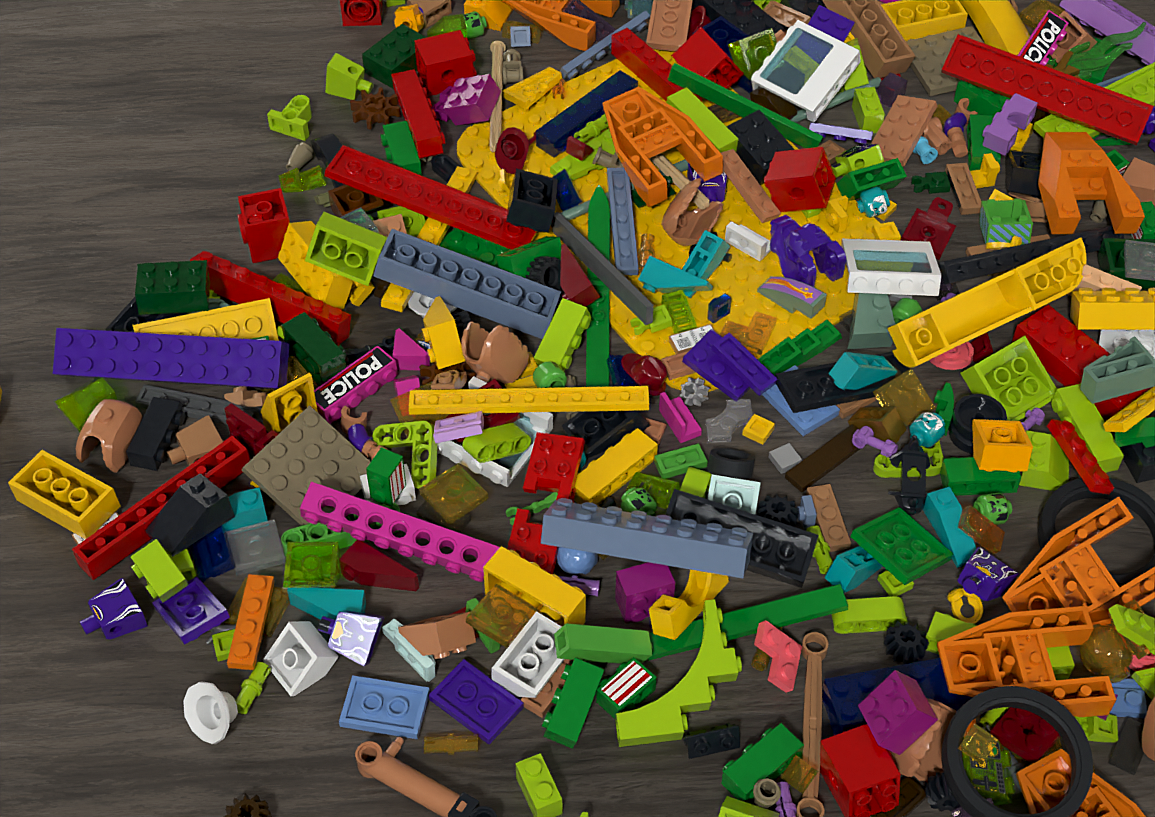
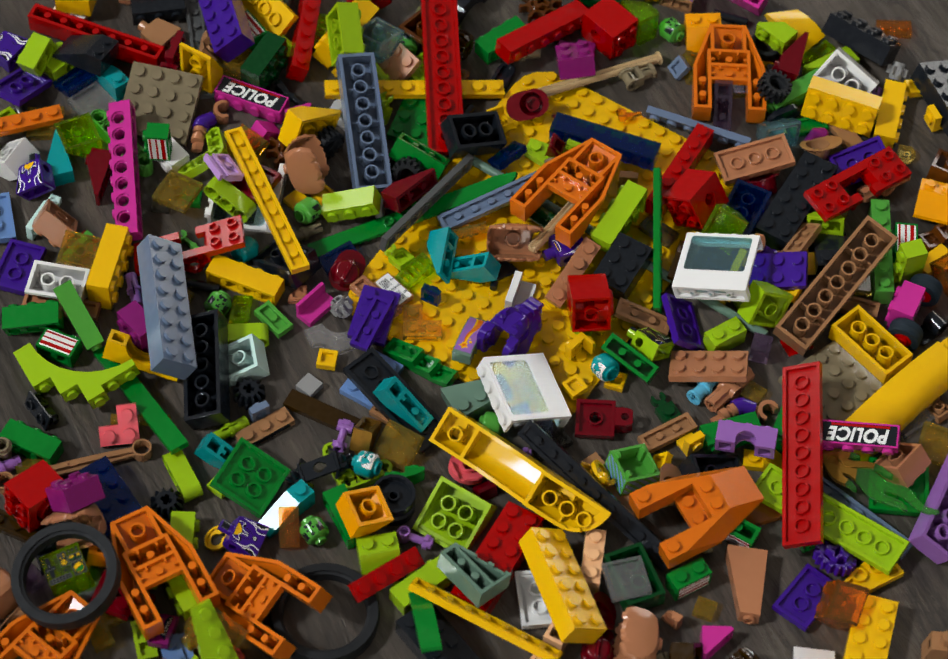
camera: 65 degrees right, 5 degrees up
medium nougat slope [431,370,467,390] -> none
yellow wing [502,67,563,110] -> none
black tyre [708,448,755,480] -> none
clear yellow tile [958,723,998,765] -> none

